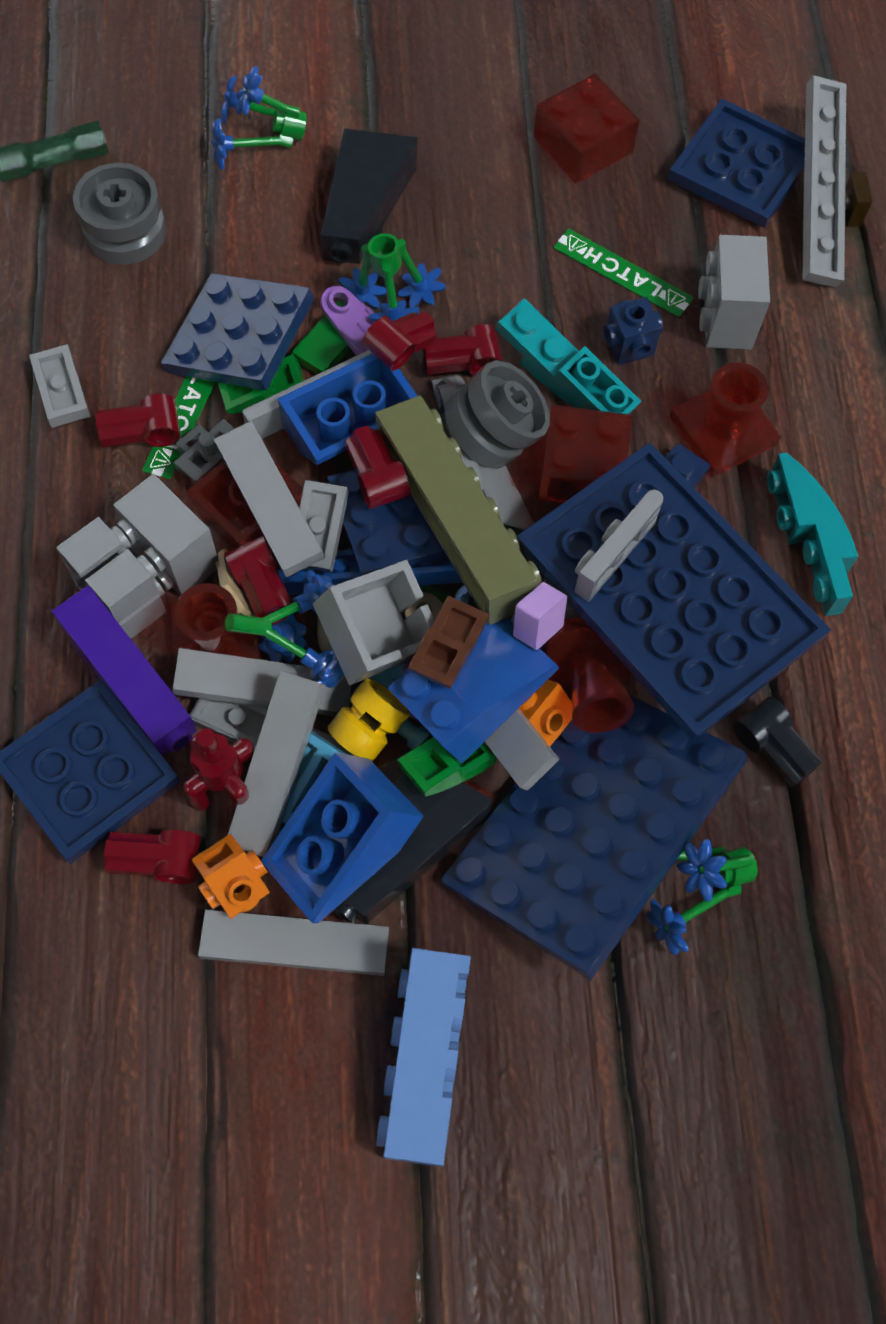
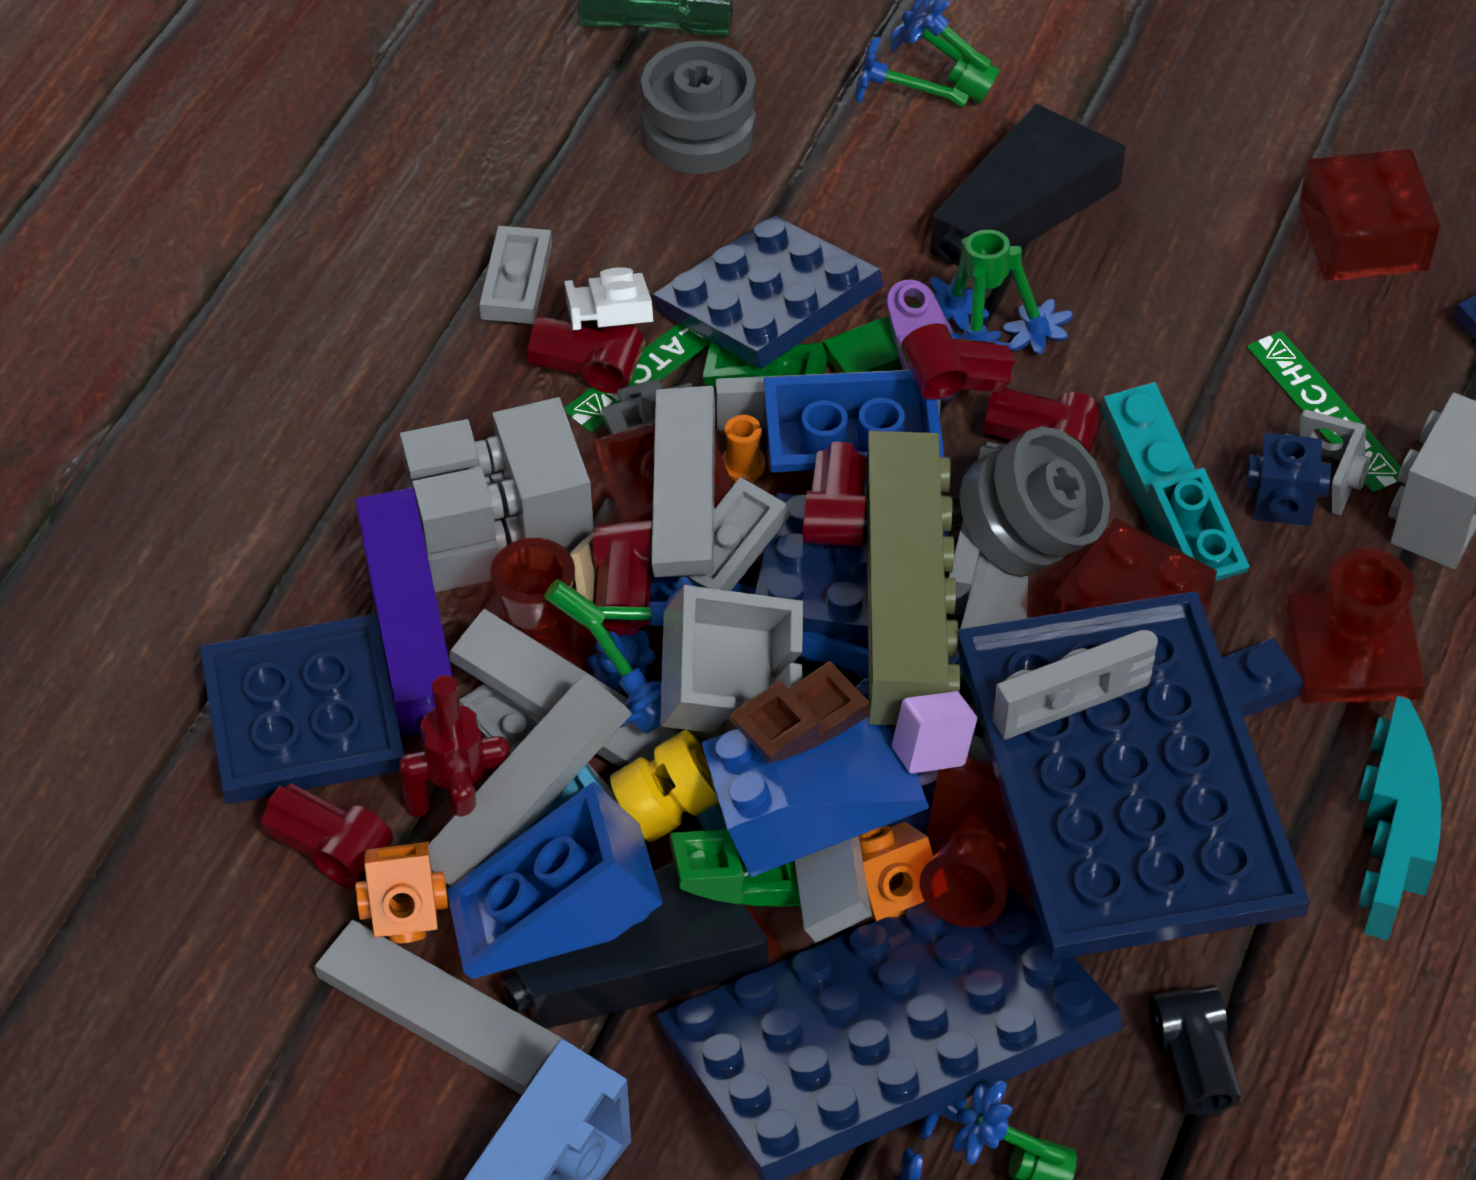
camera: 30 degrees right, 15 degrees down
none -> white plate [564,268,653,330]
none -> orange pin [721,415,765,483]
none -> light grey bracket [1300,410,1370,516]

